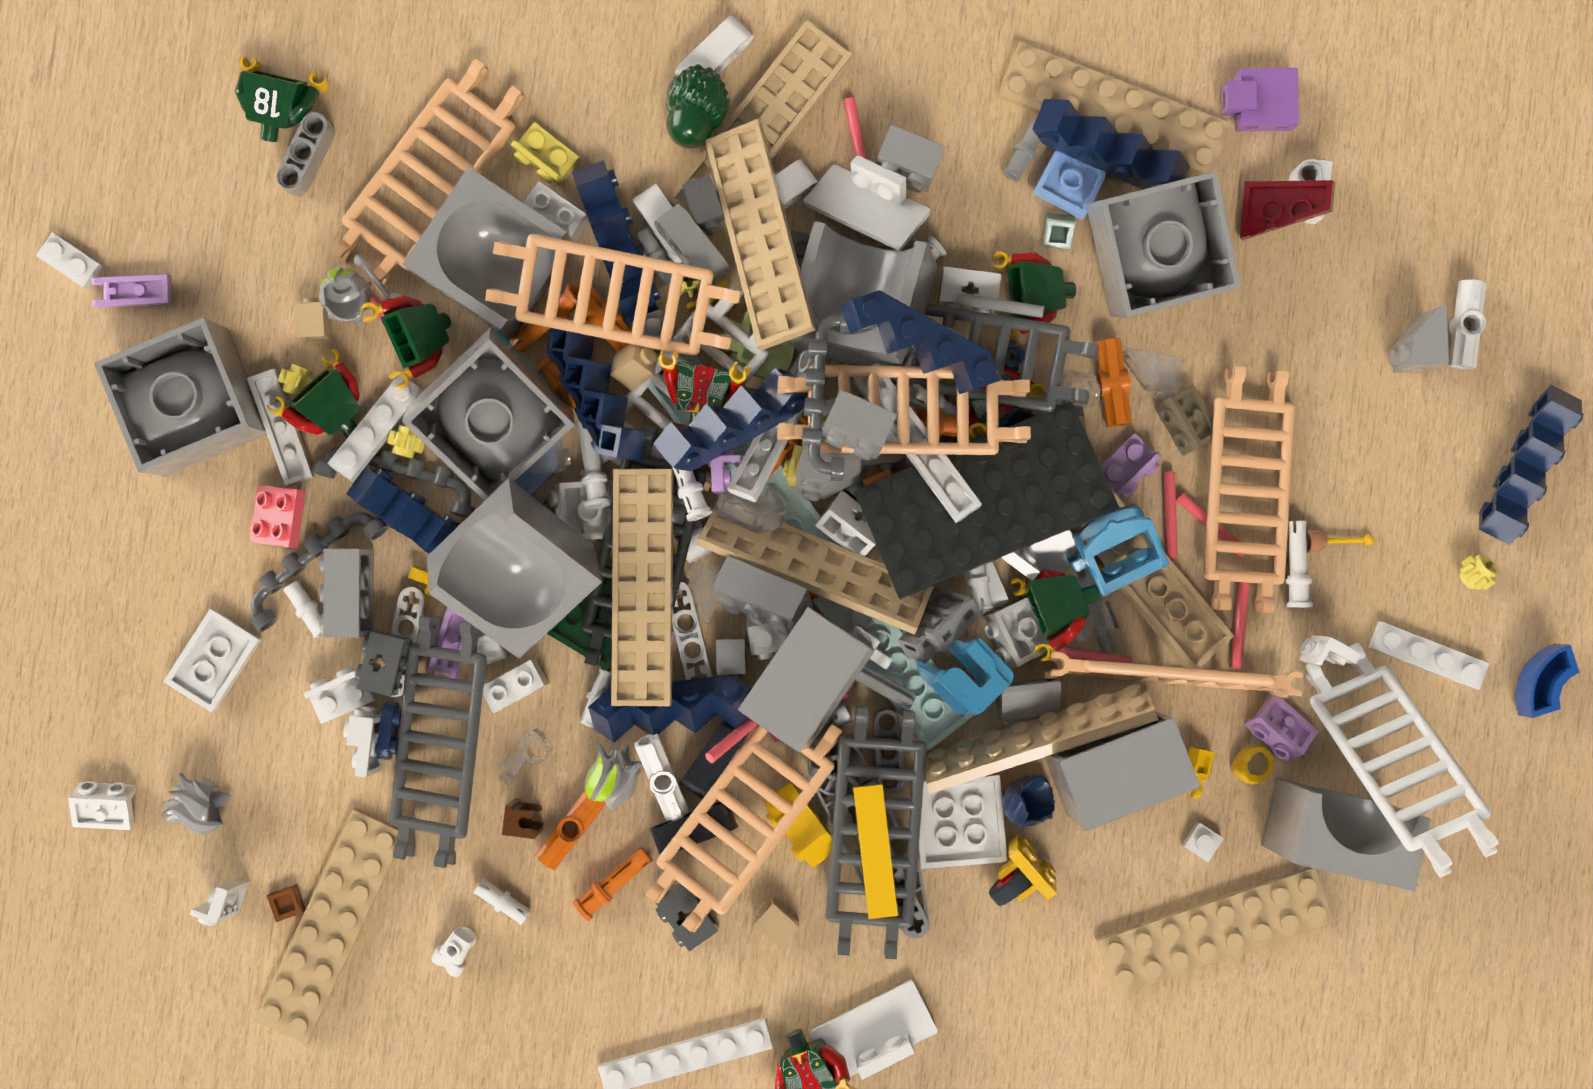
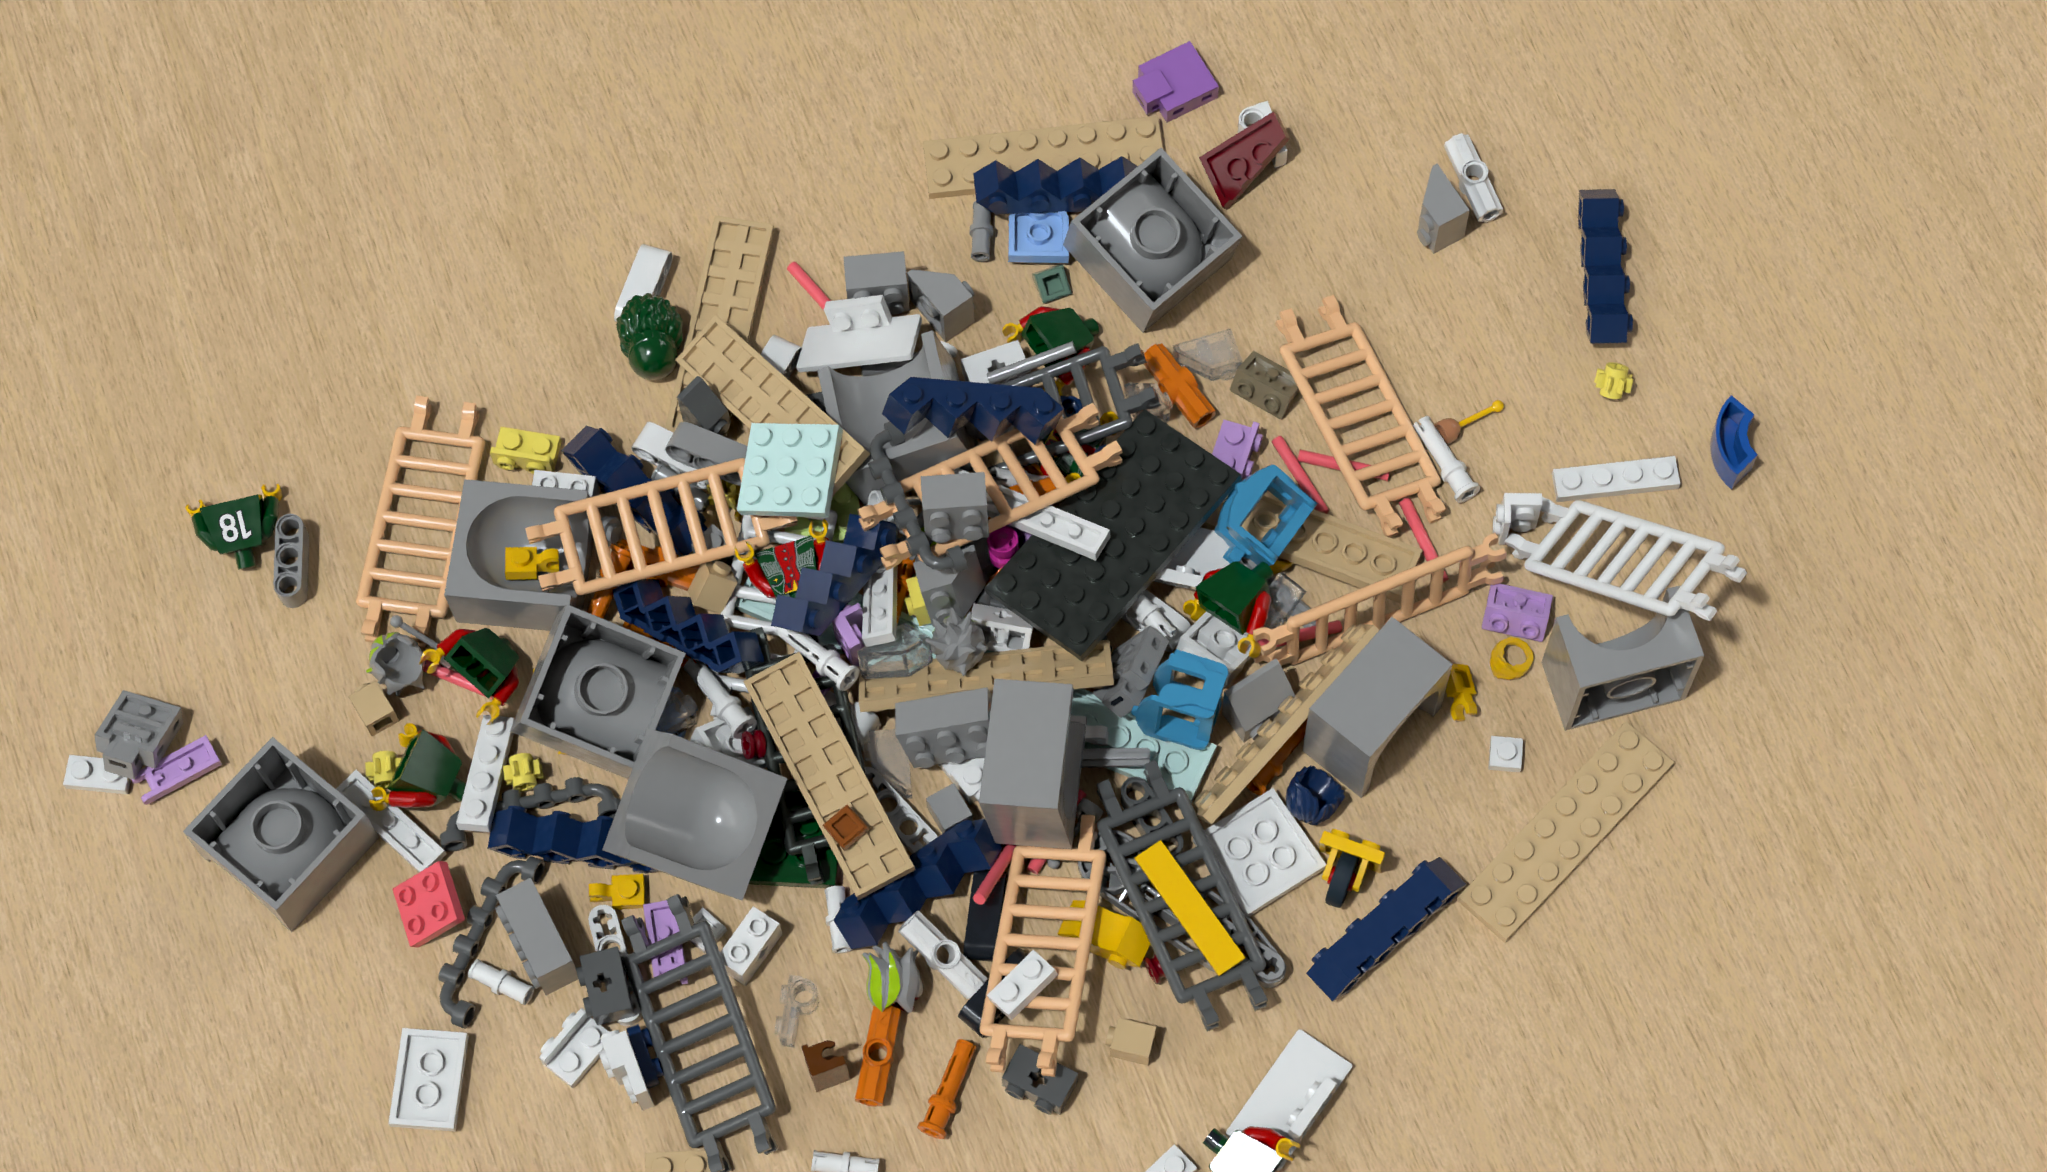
camera: 25 degrees left, 20 degrees down
none -> light grey piece [95,690,183,780]
none -> yellow plate [505,547,559,580]
none -> light grey plate [601,516,622,546]
none -> light aqua plate [737,423,843,517]
none -> dark red bush [741,730,766,760]
none -> dark orange tile [823,805,869,851]
none -> light grey slope [907,269,975,342]
none -> light grey hair [925,607,988,676]
none -> dark pink wheel [987,526,1020,568]
none -> white plate [987,950,1058,1021]
none -> dark red bush [1143,953,1166,985]
none -> dark blue brick [1306,857,1467,1002]

